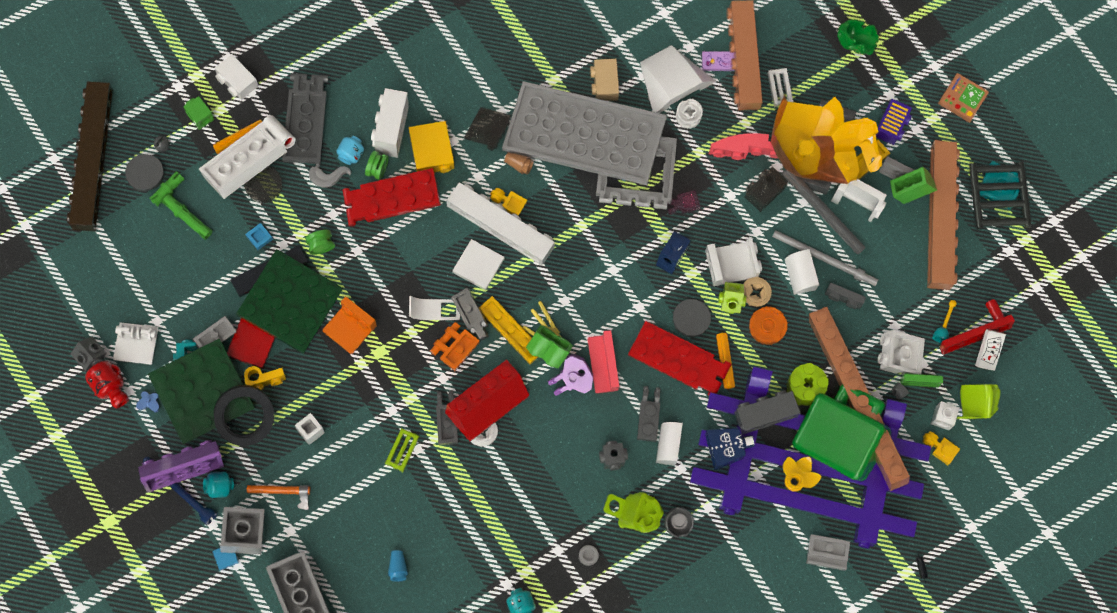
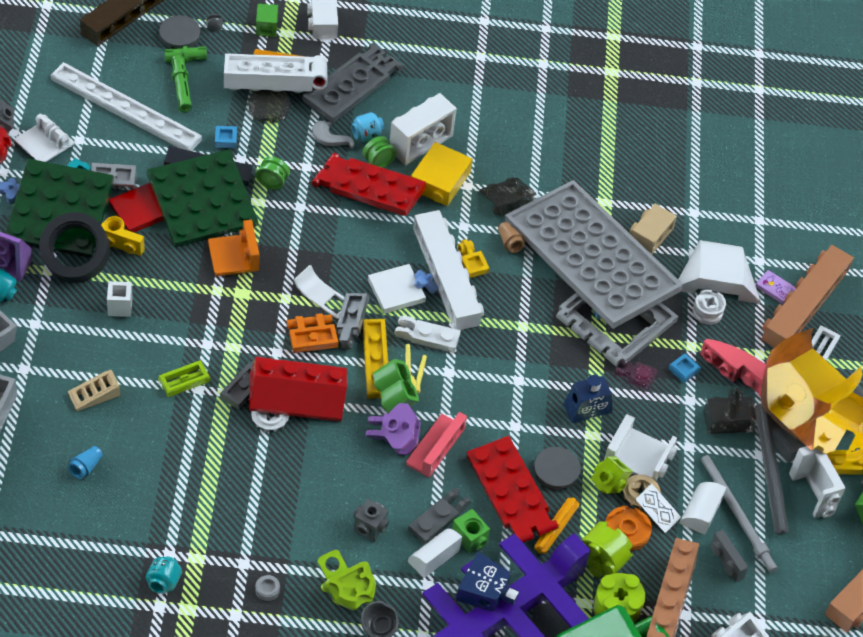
camera: 40 degrees right, 20 degrees down
orange piece [247,485,310,510] -> none
dark grey brick [735,390,800,435] -> none
none -> white tile [51,62,202,151]
none -> tan slope [68,370,120,412]
none -> white hinge [394,315,461,353]
none -> medium blue piece [414,270,439,294]
none -> bright green brick [452,509,490,553]
none -> lime brick [582,522,633,578]
none -> white sticker [635,483,681,533]
none -> dark azure tile [668,353,701,383]

